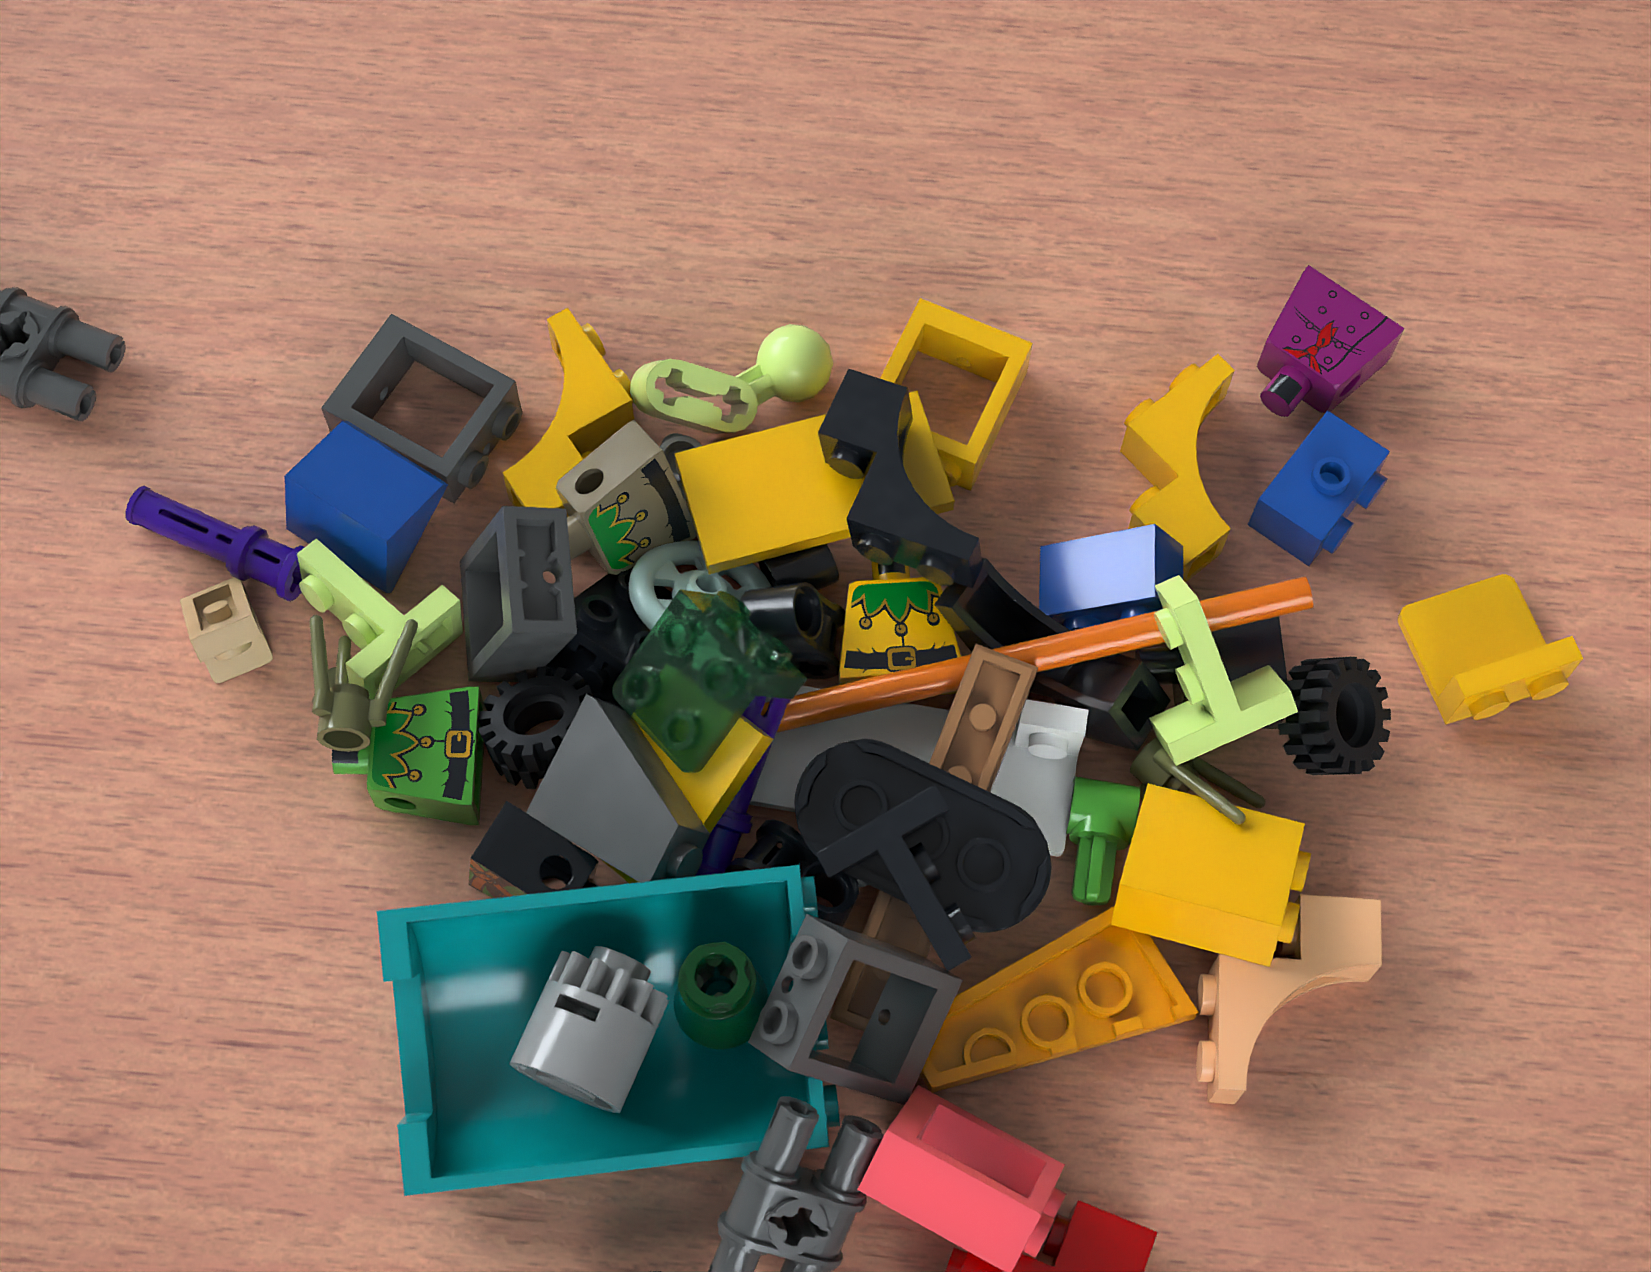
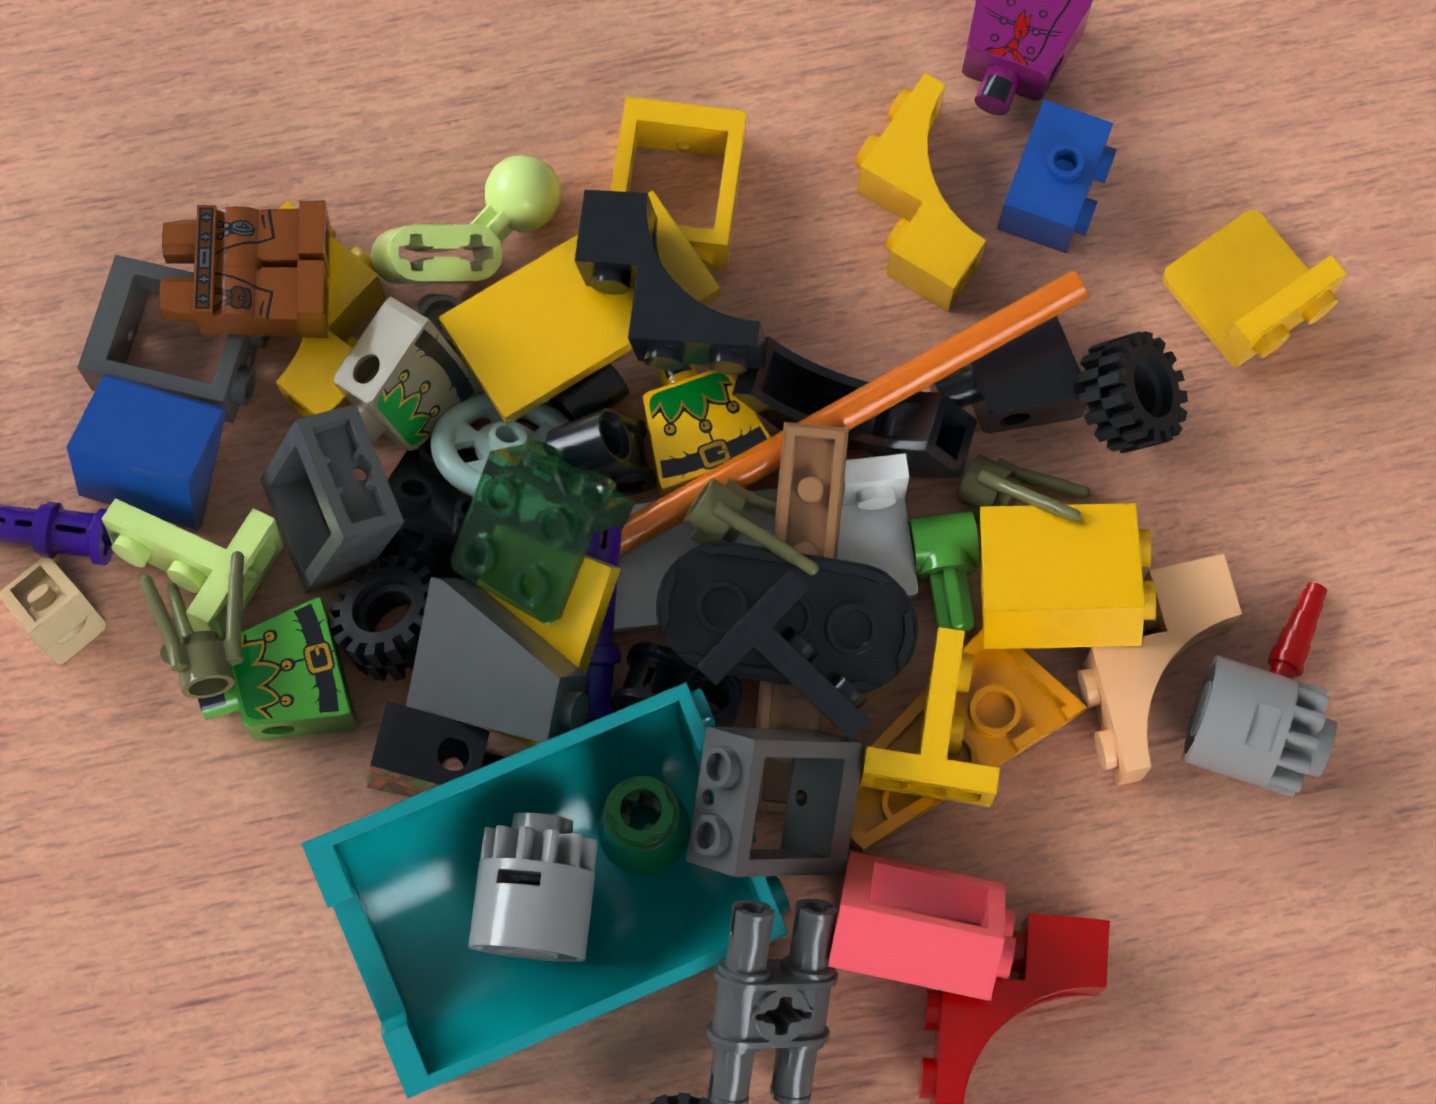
camera: 15 degrees left, 5 degrees up
brick [1039,524,1183,631] -> none
yellowish green bracket [1150,575,1298,766] -> none
none -> dark orange hips [159,200,331,338]
none -> olive plant [684,477,819,575]
none -> yellow bracket [859,627,1000,807]
none -> light grey gear [1182,655,1337,797]
none -> red animal [1267,582,1328,679]

